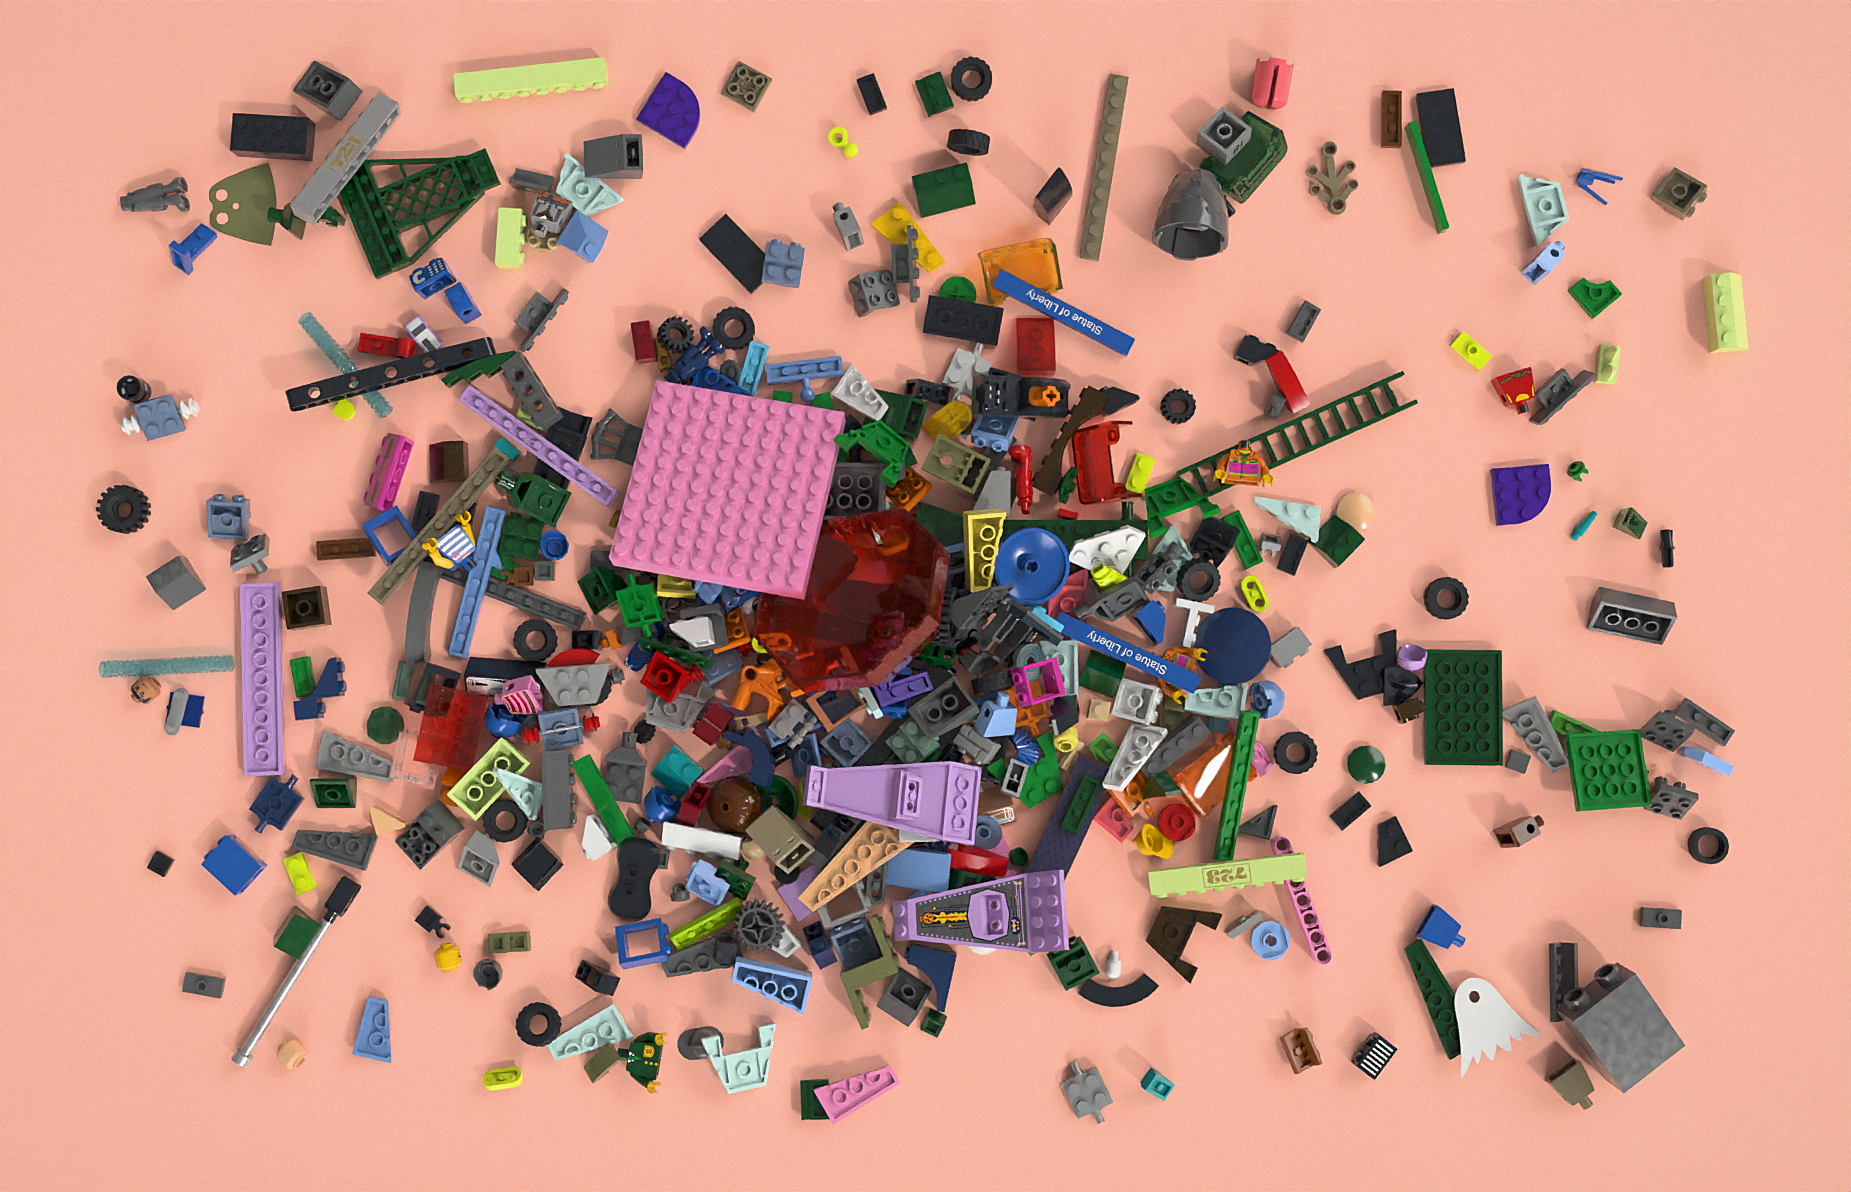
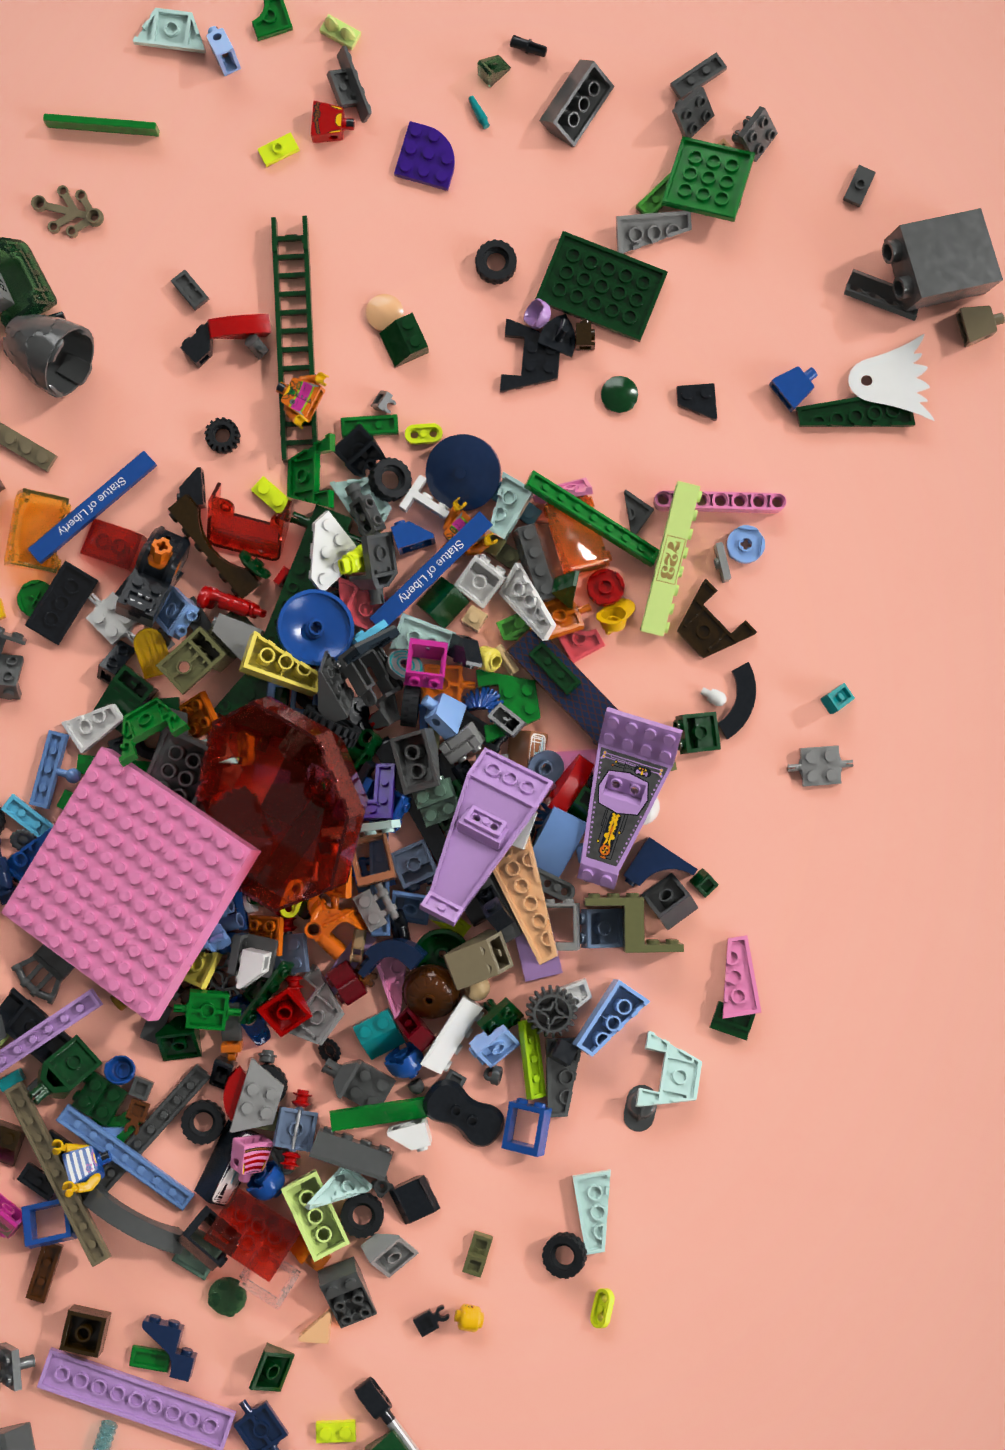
camera: 65 degrees left, 0 degrees up
dark grey wing [291,830,379,871] -> none
light grey wing [315,730,397,782] -> none
medium blue wing [352,996,392,1063] -> none
dark grey hair [473,959,503,990] -> none
black slope [575,959,621,996] -> none
olive slope [584,1043,622,1084] -> none
dark green torso [617,1032,668,1094] -> none
black piece [774,865,800,885] -> none
dark blue slope [802,920,837,970] -> none
dark green tile [1009,847,1028,868] -> none
medium blue cylinder [1249,680,1286,719] -> none
light aqua wing [1253,496,1321,543] -> none
light grey brick [1270,626,1312,669] -> none
black tyre [1273,732,1318,774] -> none
black plate [1276,533,1309,576] -> none
dark orange bracket [1280,1027,1323,1074] -> none
black plate [1329,791,1371,831] -> none
black brick [1352,1032,1398,1080] -> none
reddish brown plate [1381,90,1402,149] -> none
black tile [1415,88,1466,168] -> none
reddish brown torso [1493,815,1544,848] -> none
dark grey tile [1505,749,1531,774] -> none
green plate [1567,461,1589,482] -> none
light blue piece [1680,746,1734,777] -> none
black tyre [1687,827,1729,865] -> none

